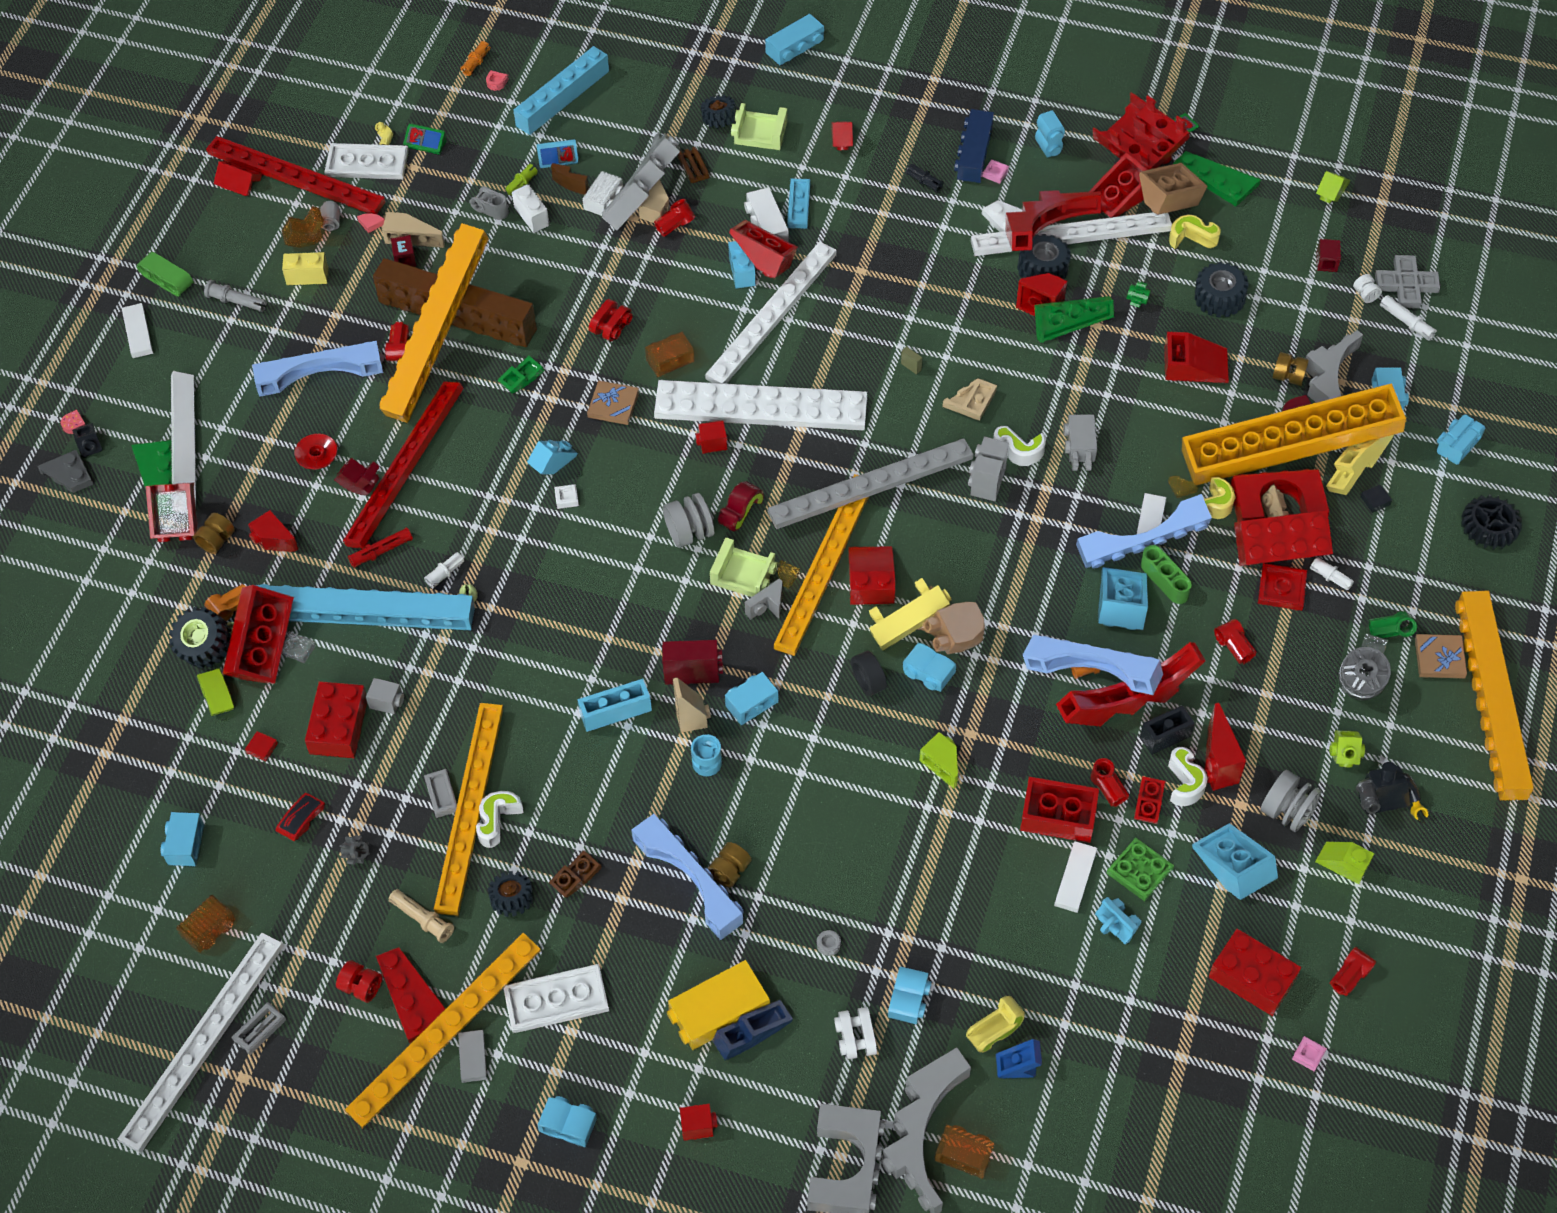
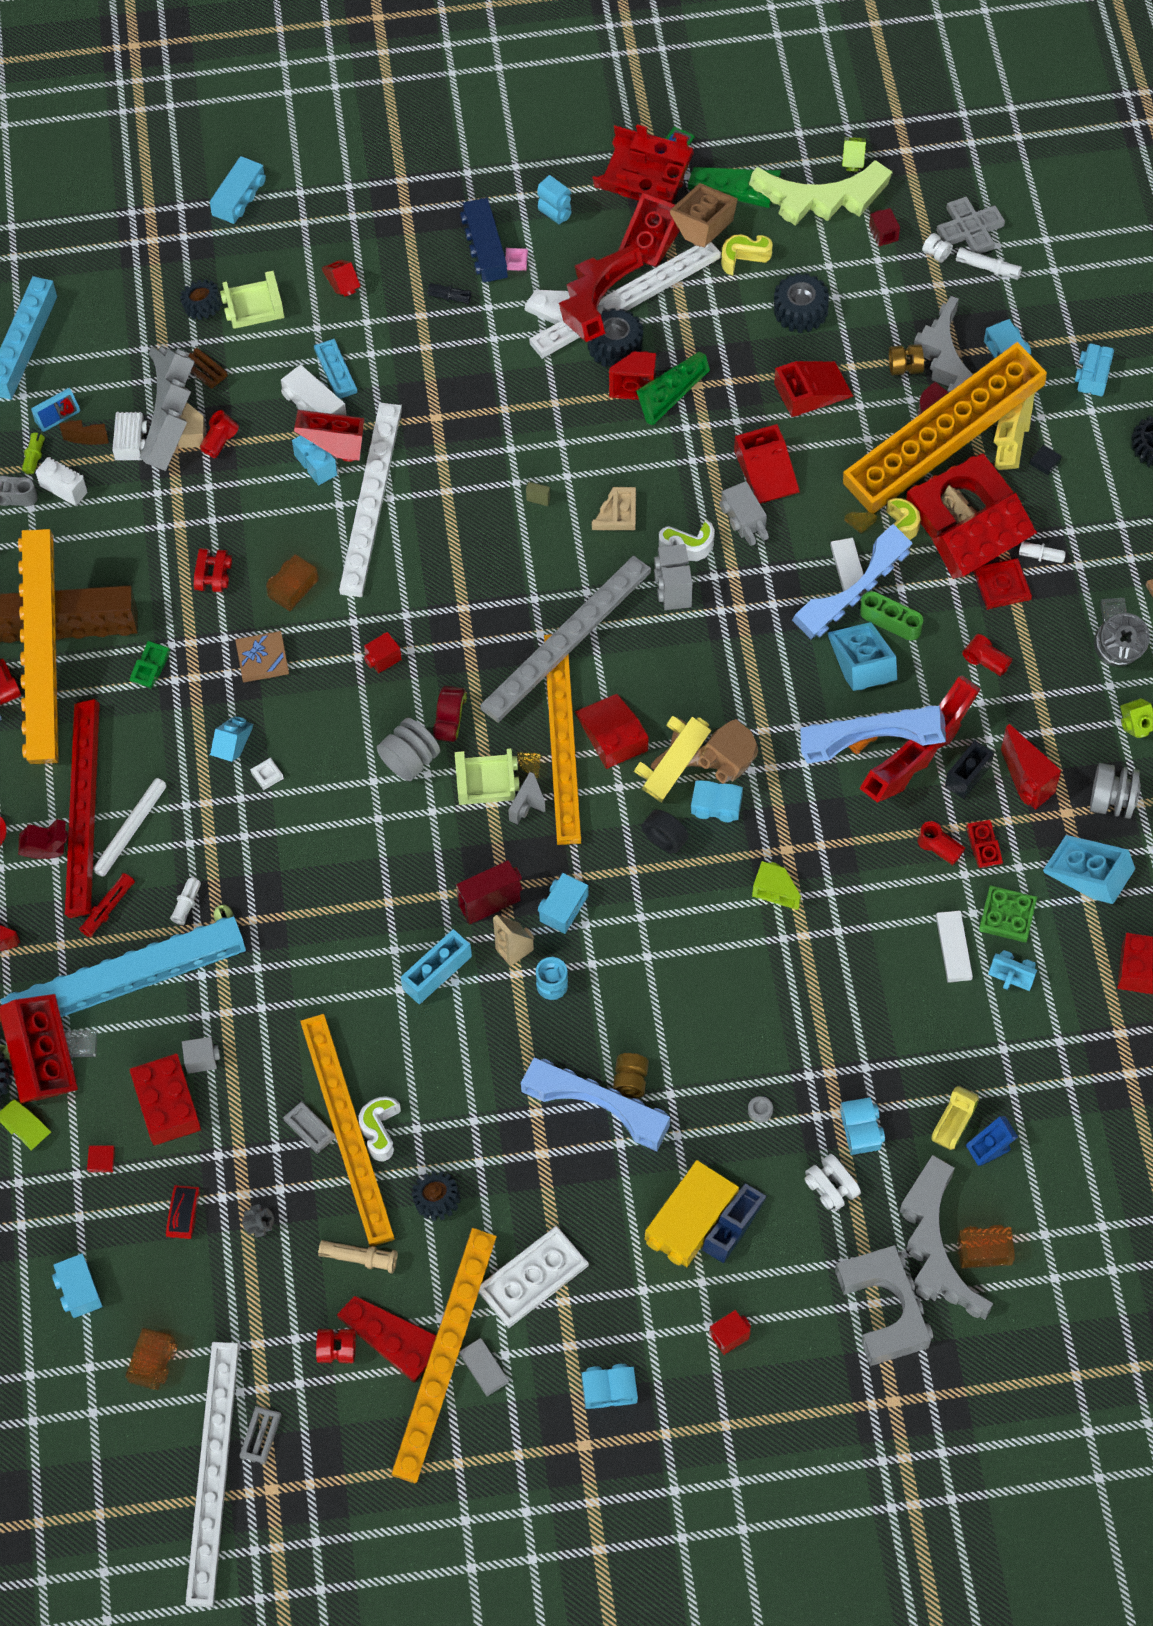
camera: 25 degrees left, 5 degrees up
reddish brown slope [549,850,602,898] -> none
white plate [654,380,867,430] -> none
red brick [1020,777,1099,843] -> none
green gear [1126,281,1151,308] -> none
white animal [1168,747,1208,806] -> none
green piece [1368,611,1417,640] -> none
none -> white axle [93,778,166,877]
none -> red slope [734,424,799,504]
none -> yellowish green arch [749,160,892,226]

